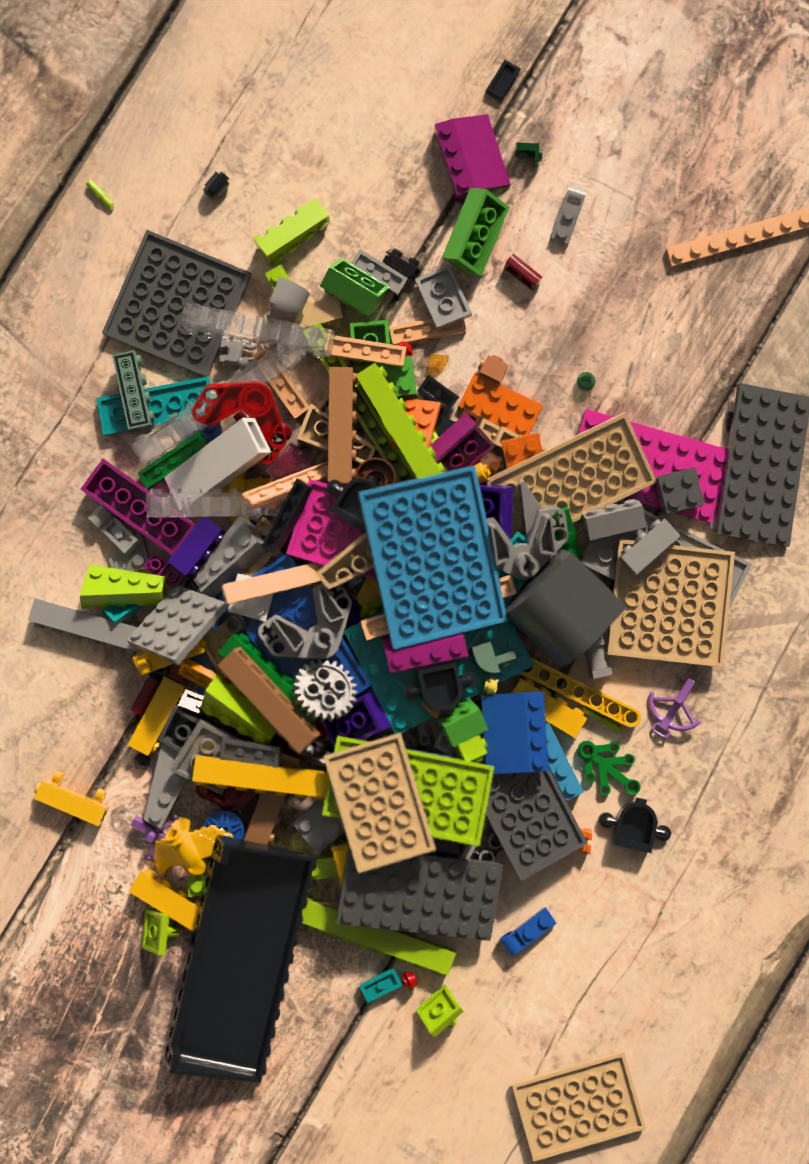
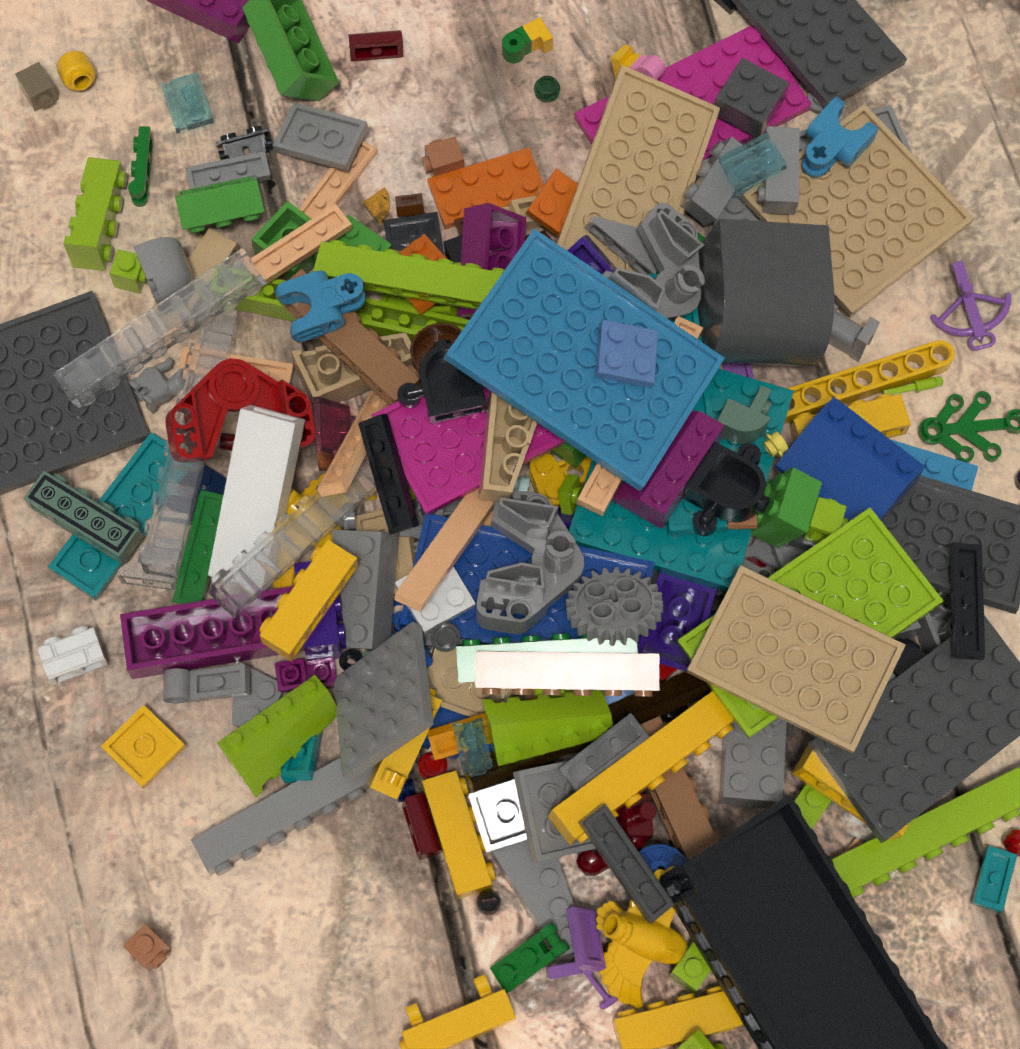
camera: 50 degrees left, 15 degrees down
none -> dark tan brick [15,62,59,112]
none -> white brick [38,626,108,685]
none -> yellow head [56,50,96,91]
none -> yellow plate [101,705,186,789]
none -> green plate [128,126,154,207]
none -> clear light blue plate [160,72,214,134]
none -> yellow brick [259,539,358,662]
none -> dark azure piece [275,270,366,343]
none -> reddish brown plate [395,193,424,217]
none -> clear light blue hips [452,718,493,777]
none -> green plate [490,922,570,994]
none -> leg [502,17,553,64]
none -> medium lavender tile [566,906,606,972]
none -> dark grey tile [578,804,675,923]
none -> medium blue plate [595,320,658,388]
none -> leg [611,44,666,80]
none -> clear light blue plate [718,133,787,193]
none -> dark azure piece [801,97,879,178]
none -> black plate [950,543,985,660]

